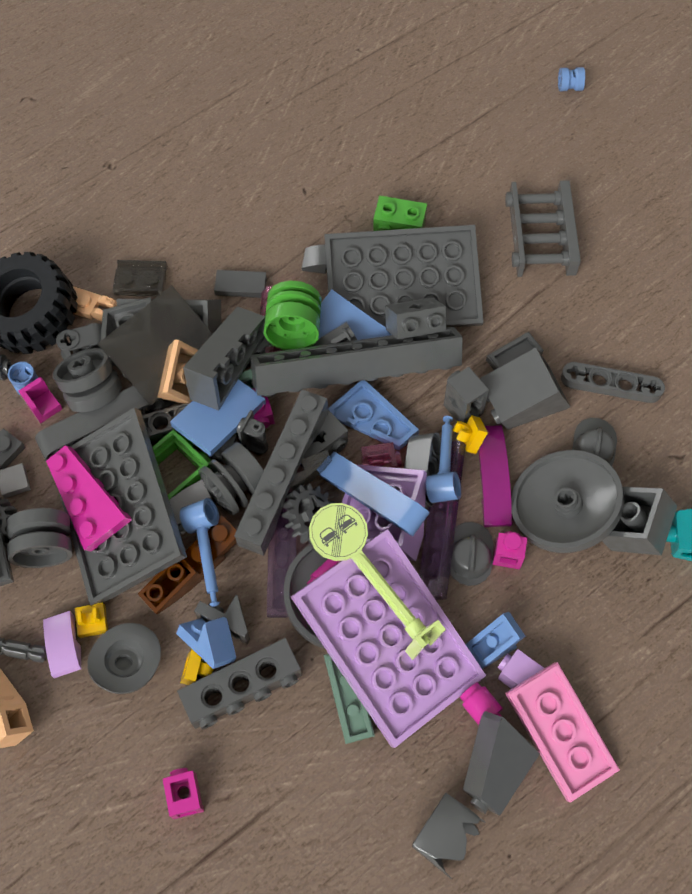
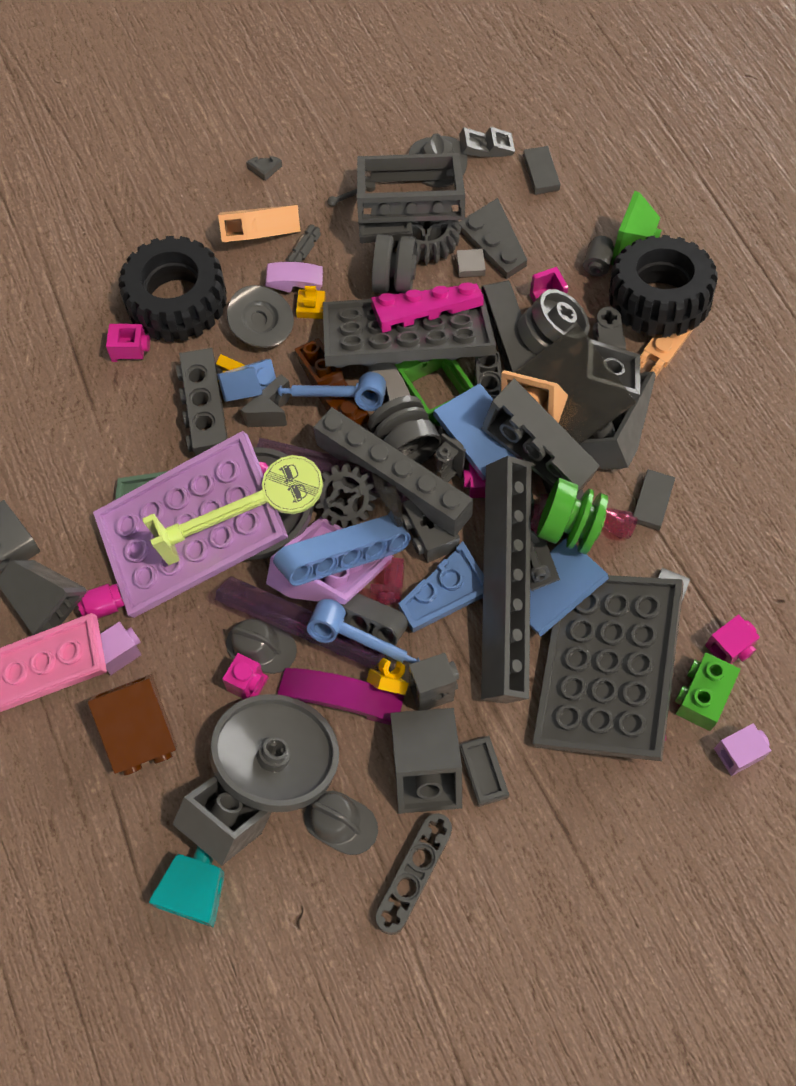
camera: 105 degrees right, 0 degrees up
medium blue wheel [8,362,39,395] -> none
clear smoke plate [113,260,168,297] -> none
dark grey brick [385,297,446,339] -> none
medium blue slope [465,612,526,669] -> none
dark grey fence [505,180,581,277] -> none
none -> reddish brown slope [87,674,177,776]
none -> black tyre [119,236,227,342]
none -> dark pink brick [705,614,760,664]
none -> lavender brick [714,723,771,776]

